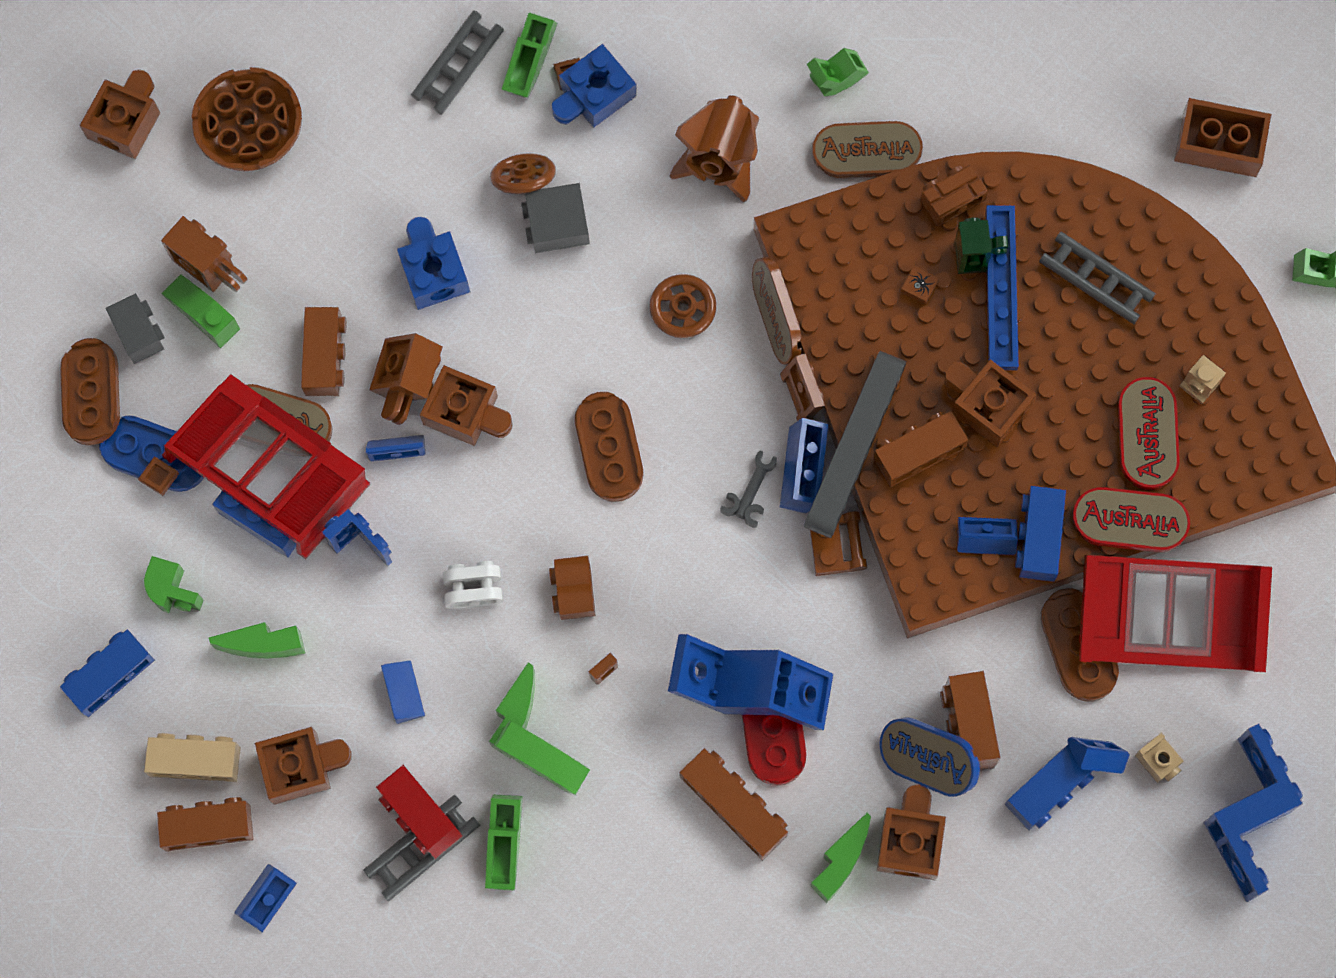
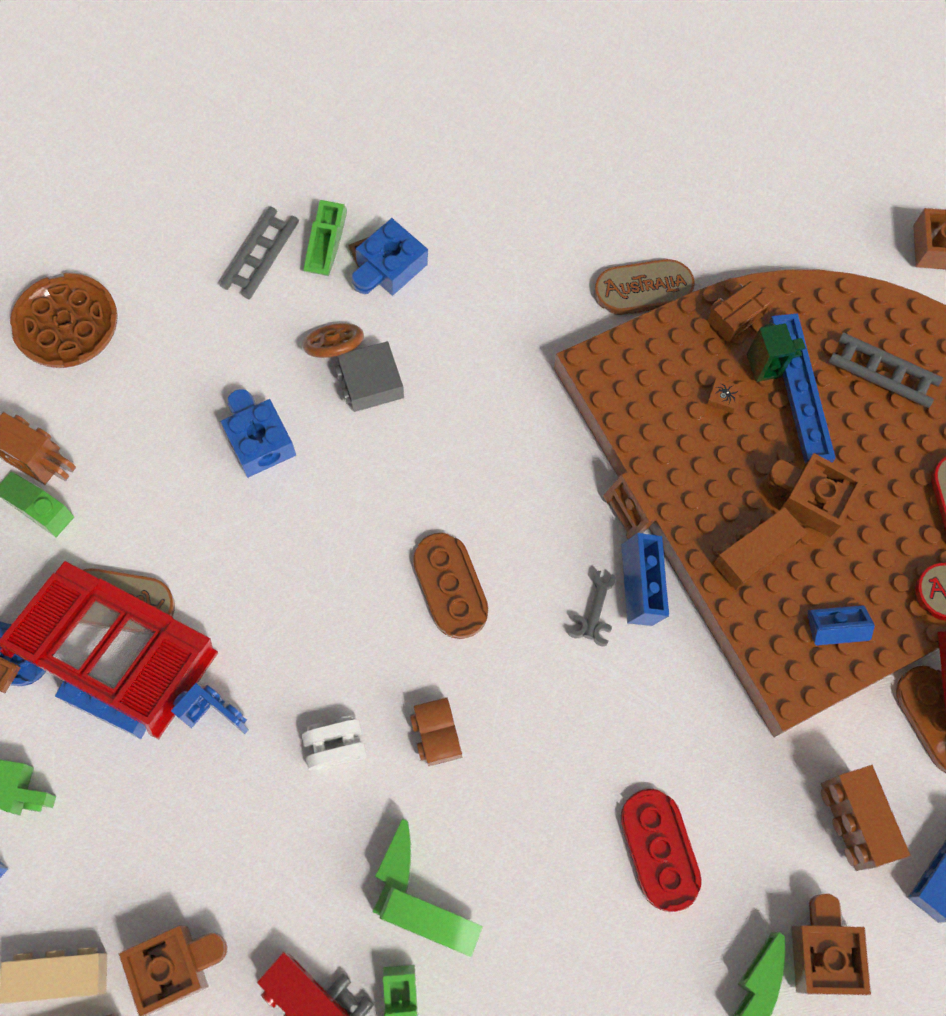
camera: 15 degrees left, 5 degrees down
bright green slope [208,622,306,659] -> none
dark orange brick [301,307,347,396] -> none
blue slope [366,435,426,462] -> none
dark orange brick [369,333,443,425] -> none
blue slope [381,660,425,724] -> none
dark orange brick [420,365,513,446] -> none
dark orange tile [588,652,618,685] -> none
dark orange plate [650,274,717,338] -> none
blue bracket [668,634,834,730] -> none
dark orange brick [669,95,759,202] -> none
dark orange brick [679,748,788,861] -> none
tile [752,257,801,365] -> none
dark grey beam [804,351,907,538] -> none
bright green brick [806,48,869,96] -> none
dark orange plate [810,511,867,576] -> none
tile [880,717,980,797] -> none
blue brick [1015,486,1066,582] -> none

